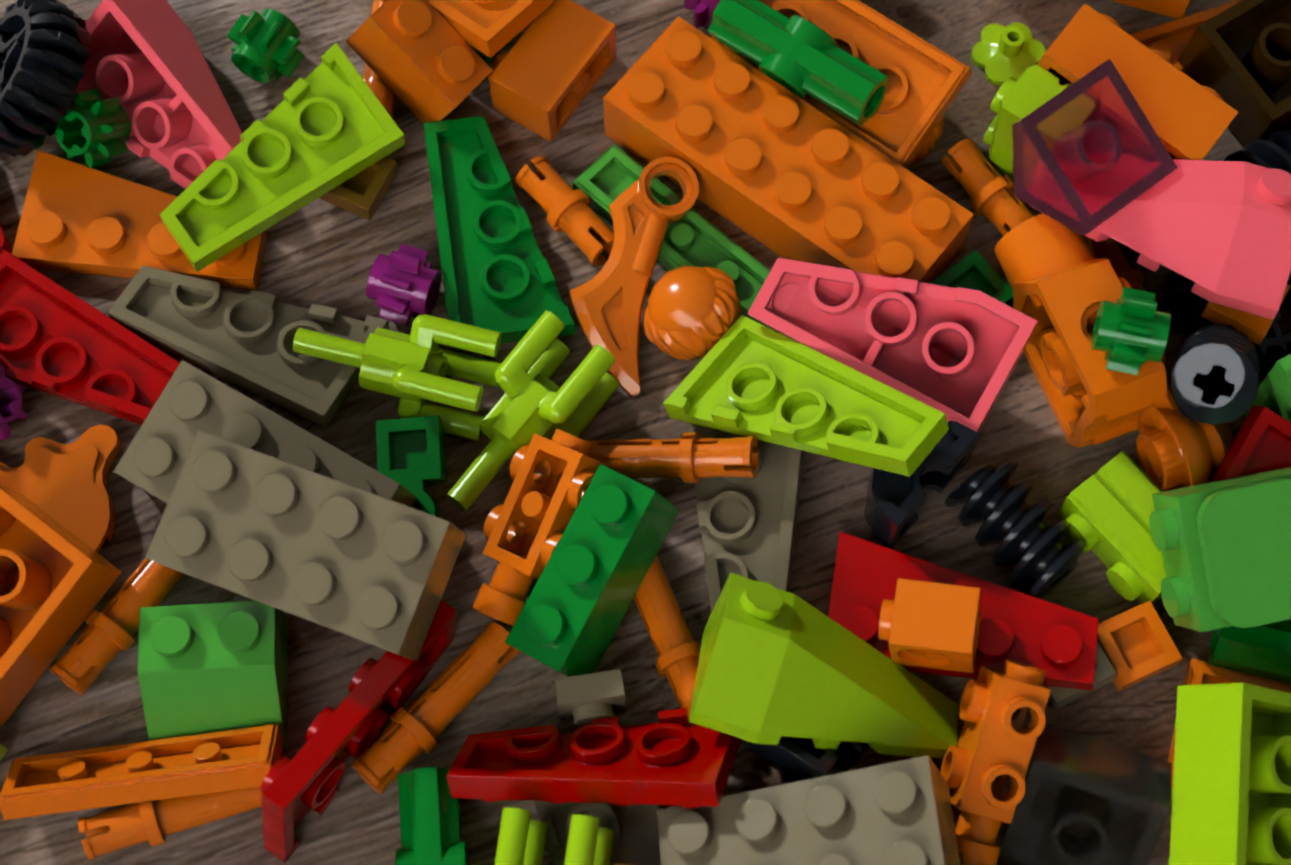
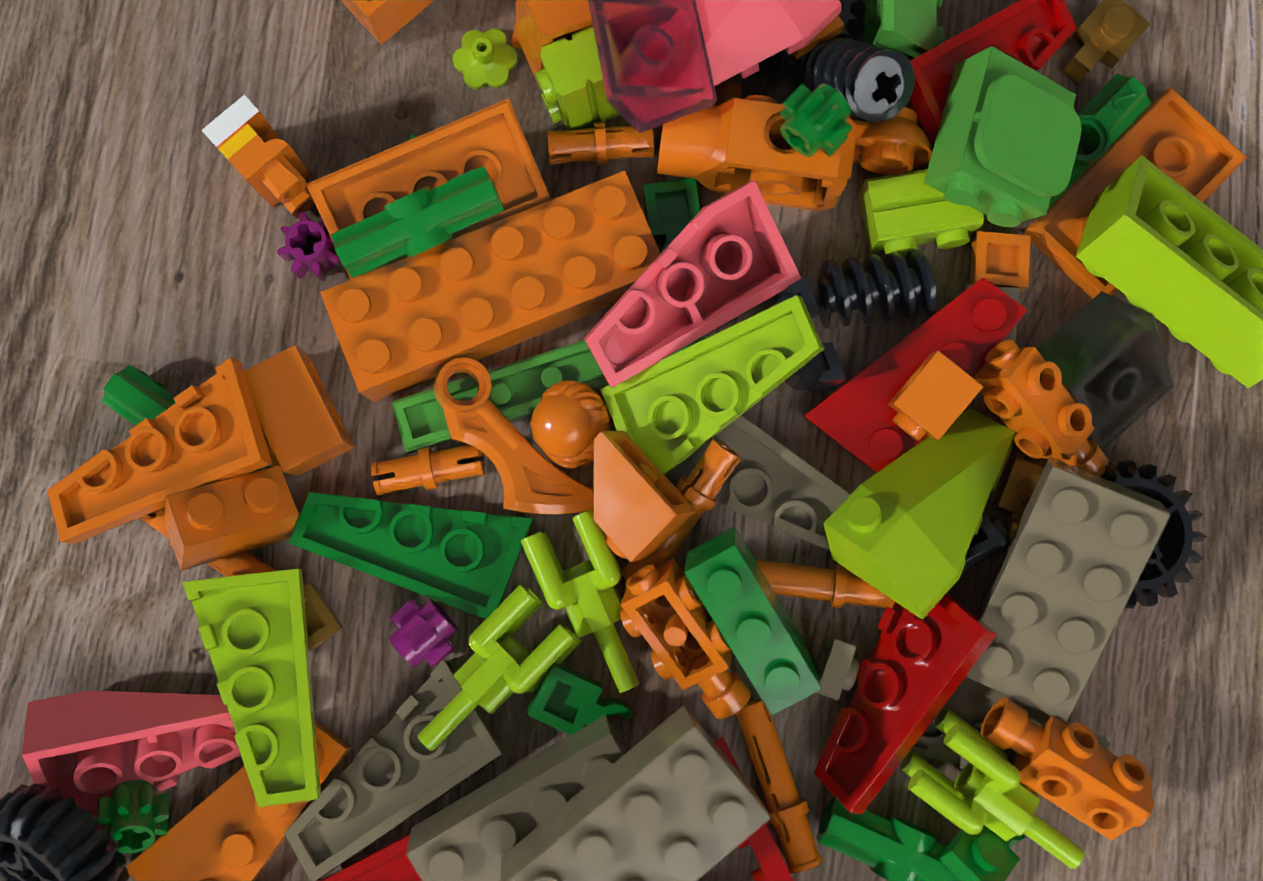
camera: 60 degrees left, 15 degrees up
green gear [227,8,305,83] -> none
none -> orange slope [594,431,696,562]

